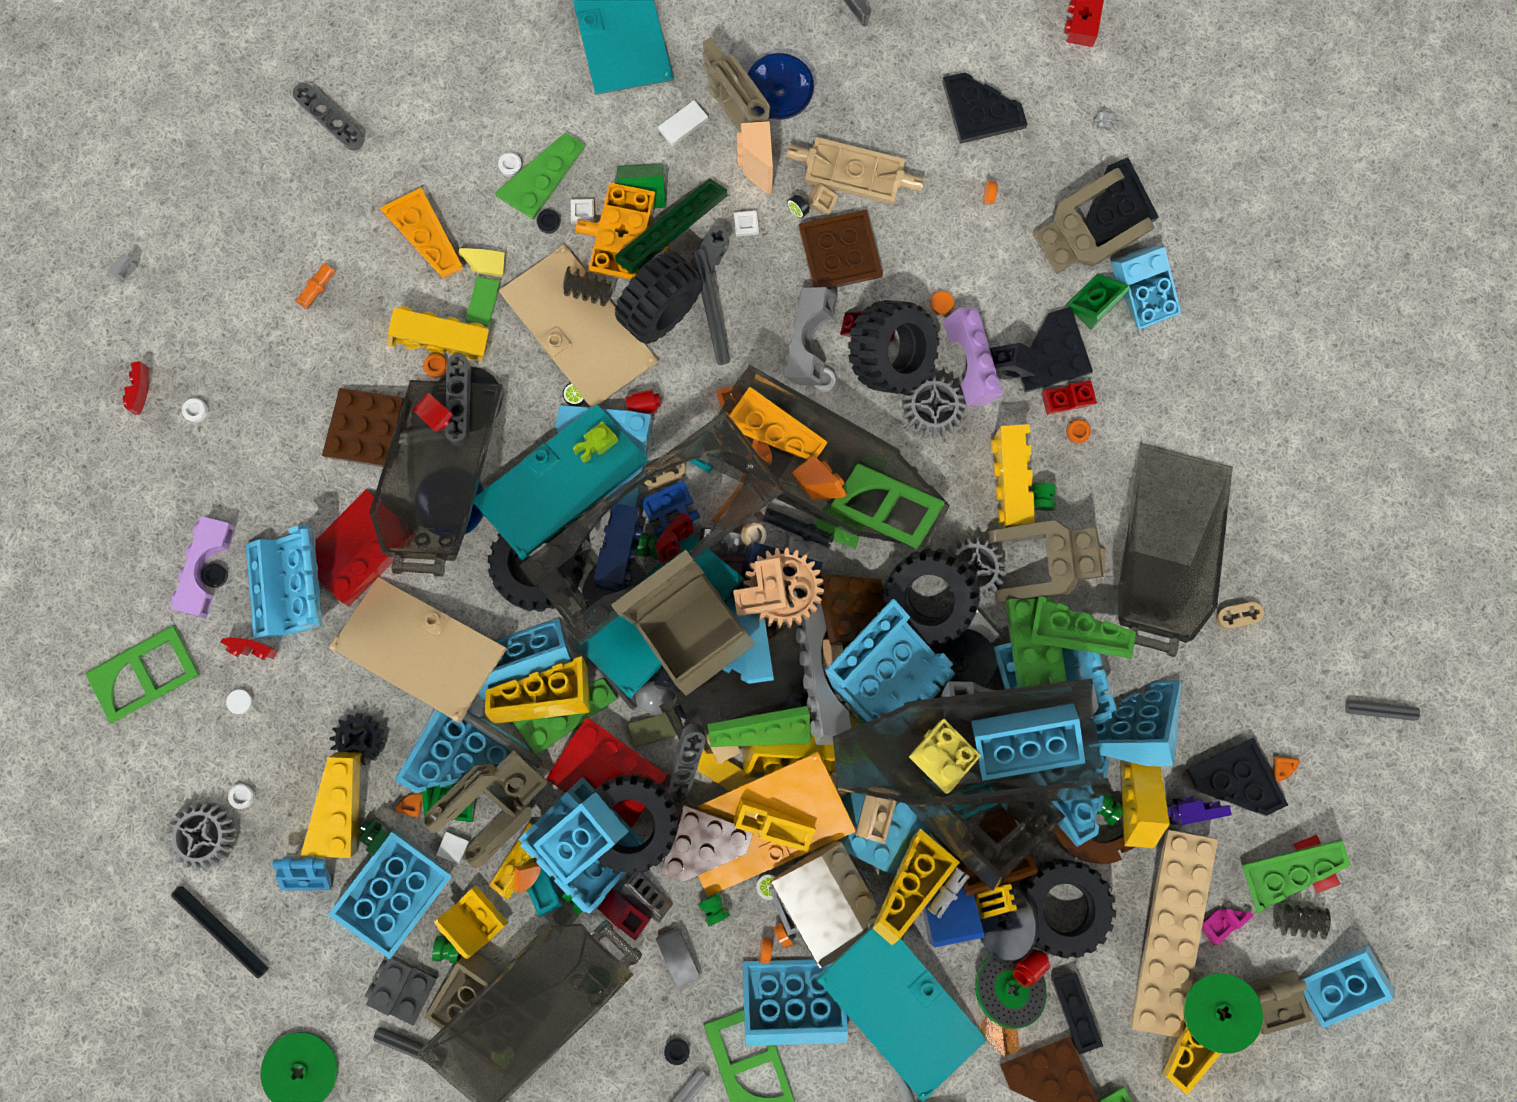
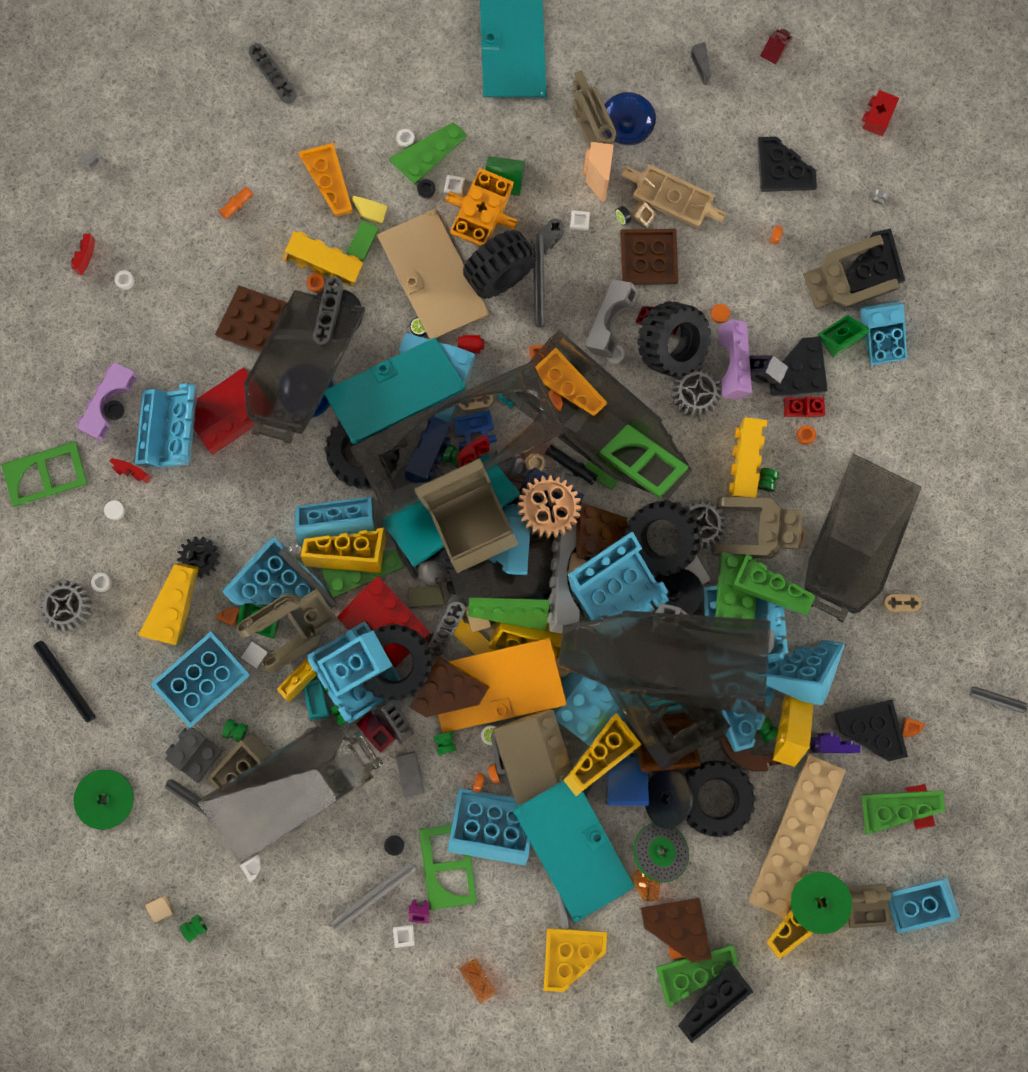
camera: 10 degrees right, 0 degrees up
dark azure plate [272,856,332,891] -> none
tan door [329,577,507,723] -> none
dark green slope [358,816,389,856] -> none
red slope [412,392,453,433] -> none
yellow bracket [434,886,509,959] -> none
orange tile [514,862,541,894] -> none
clear smoke piece [563,266,615,307] -> none
lime plate [573,421,618,463] -> none
dark green plate [615,179,727,274] -> none
white tile [658,100,708,147] -> none
light nougat plate [733,558,788,617] -> none
yellow slope [733,798,816,852] -> none
orange slope [791,456,847,500] -> none
tan slope [856,787,898,844] -> none
light yellow plate [909,719,981,794] -> none
light grey pin [927,867,970,919] -> none
medium azure slope [971,703,1085,781] -> none
yellow tile [974,884,1017,919] -> none
red brick [1013,949,1050,987] -> none
black plate [1051,971,1103,1055] -> none
dark pink slope [1202,909,1254,945] -> none
clear smoke piece [1273,903,1331,940] -> none

